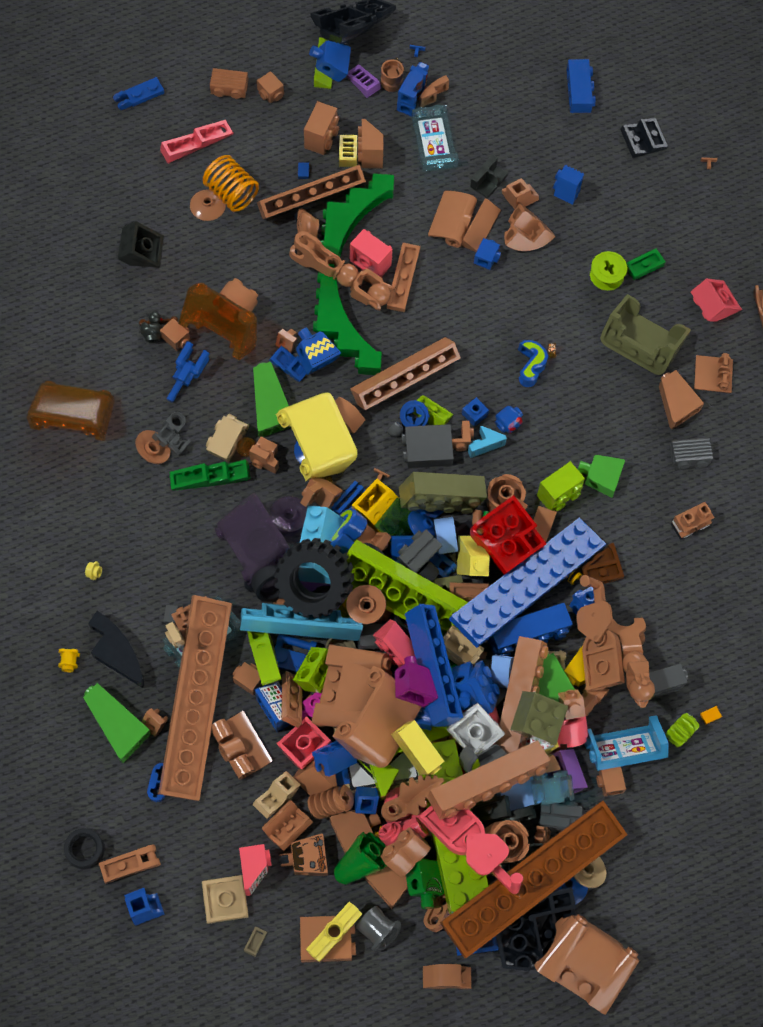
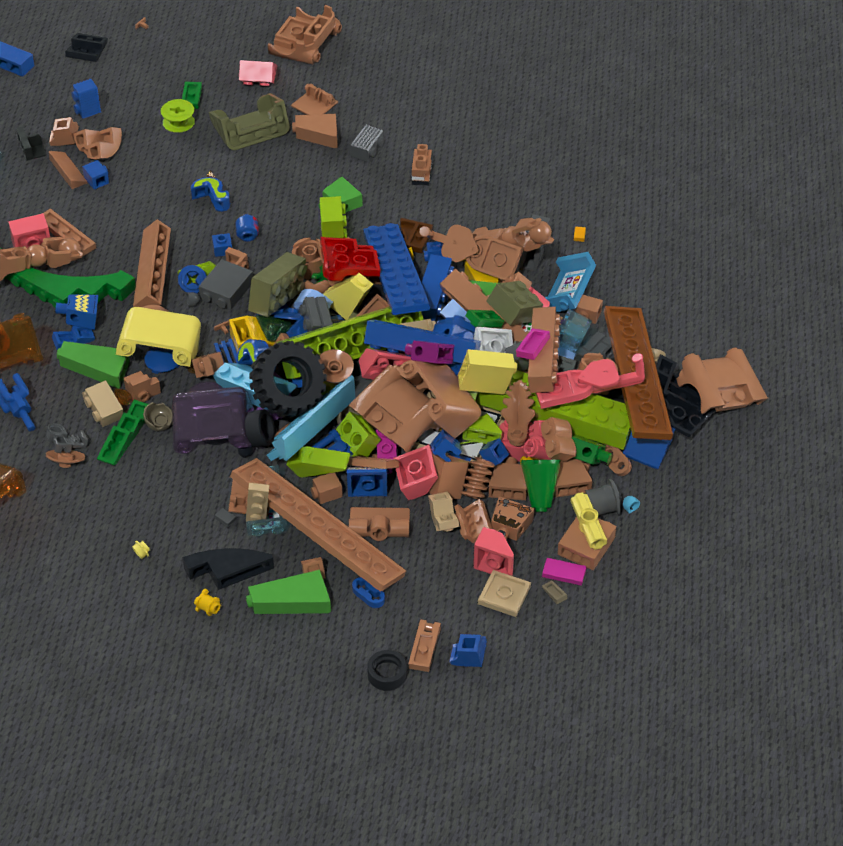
camera: 55 degrees left, 20 degrees down
nougat tile [276,329,298,353] -> none
nougat brick [423,964,471,989] -> none
nougat panel [428,191,477,248] -> none
medium azure slope [468,426,507,458] -> none
lime gear [665,713,699,747] -> none
none -> dark tan hair [143,402,174,431]
none -> green plate [465,310,505,328]
none -> dark pink tile [516,328,550,360]
none -> dark pink tile [542,558,586,586]
none -> medium azure hinge [623,496,640,513]

